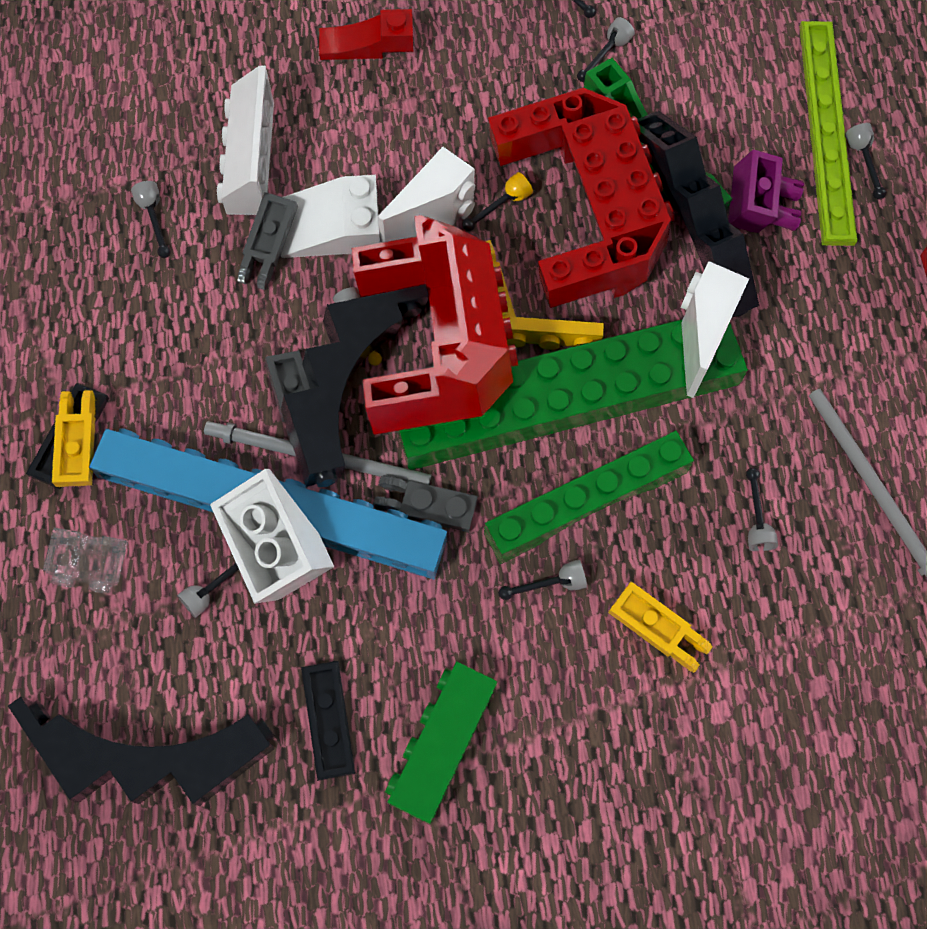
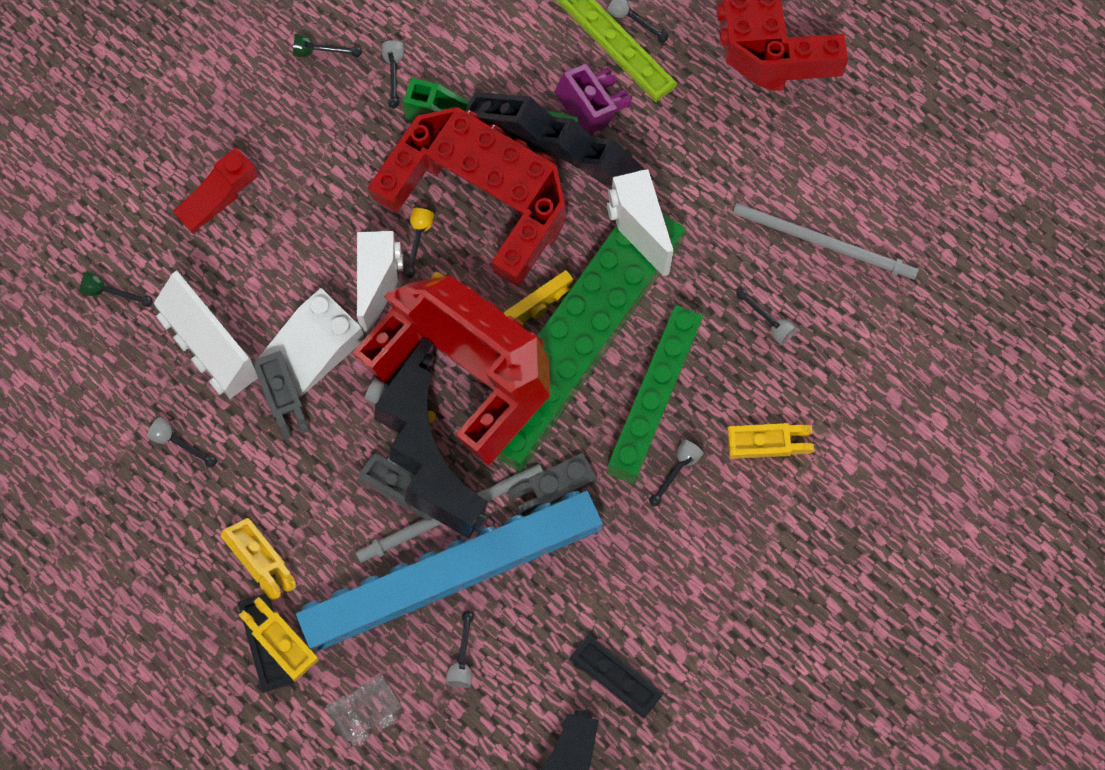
camera: 40 degrees left, 0 degrees up
white slope [210,469,334,604] -> none
green brick [385,661,498,825] -> none
none -> hinge [80,271,153,307]
none -> yellow hinge [220,518,296,600]

